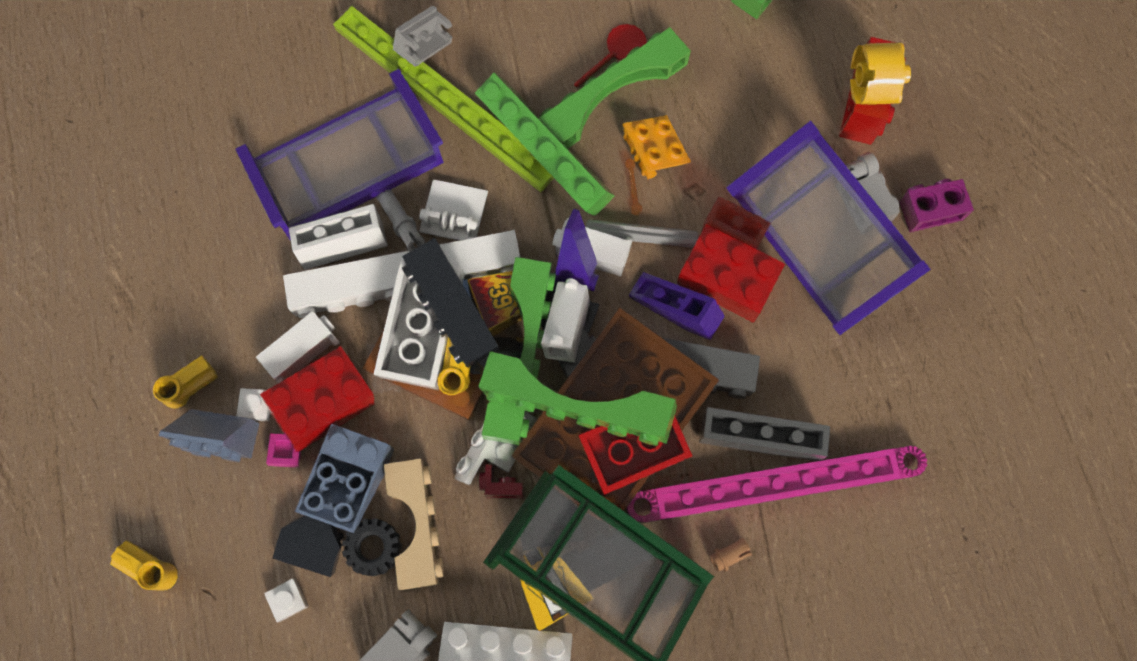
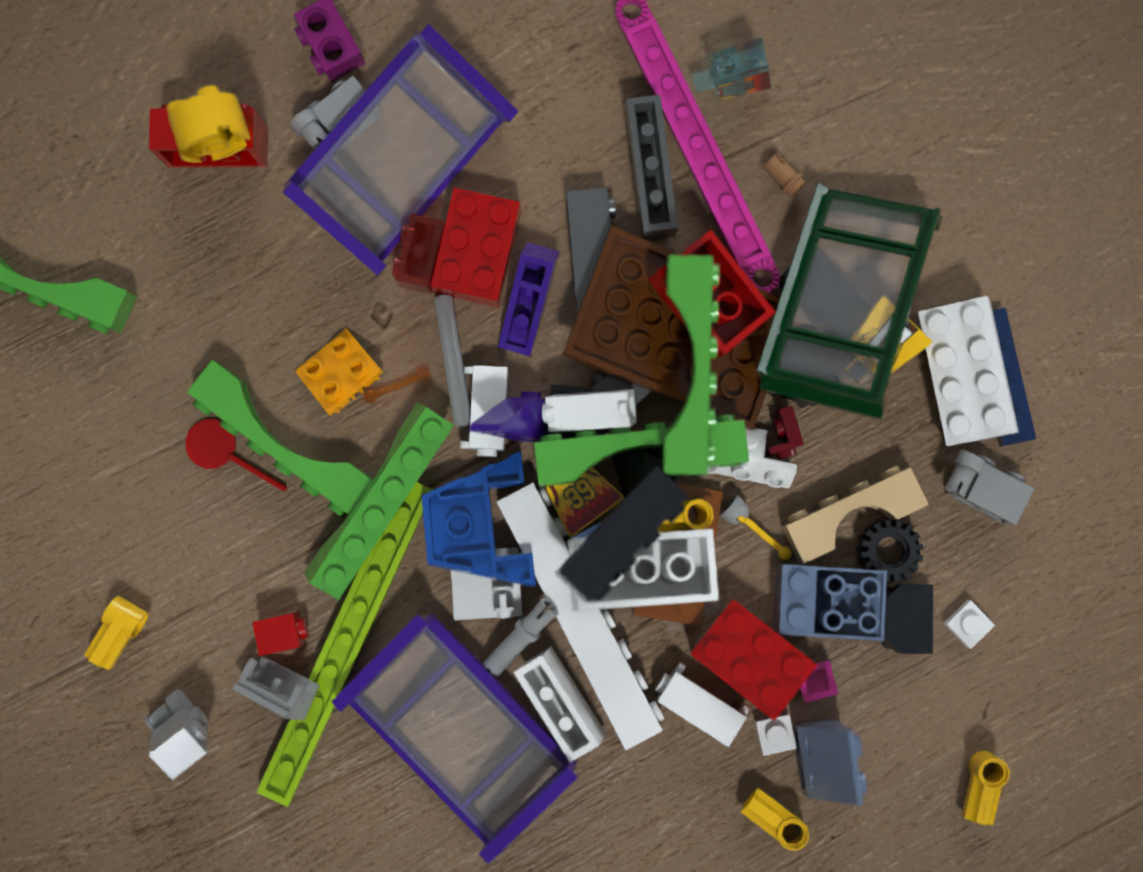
camera: 105 degrees left, 10 degrees up
none -> red brick [252,612,309,656]
none -> blue wing [421,452,536,587]
none -> clear light blue torso [692,37,771,99]
none -> hinge [719,494,792,560]

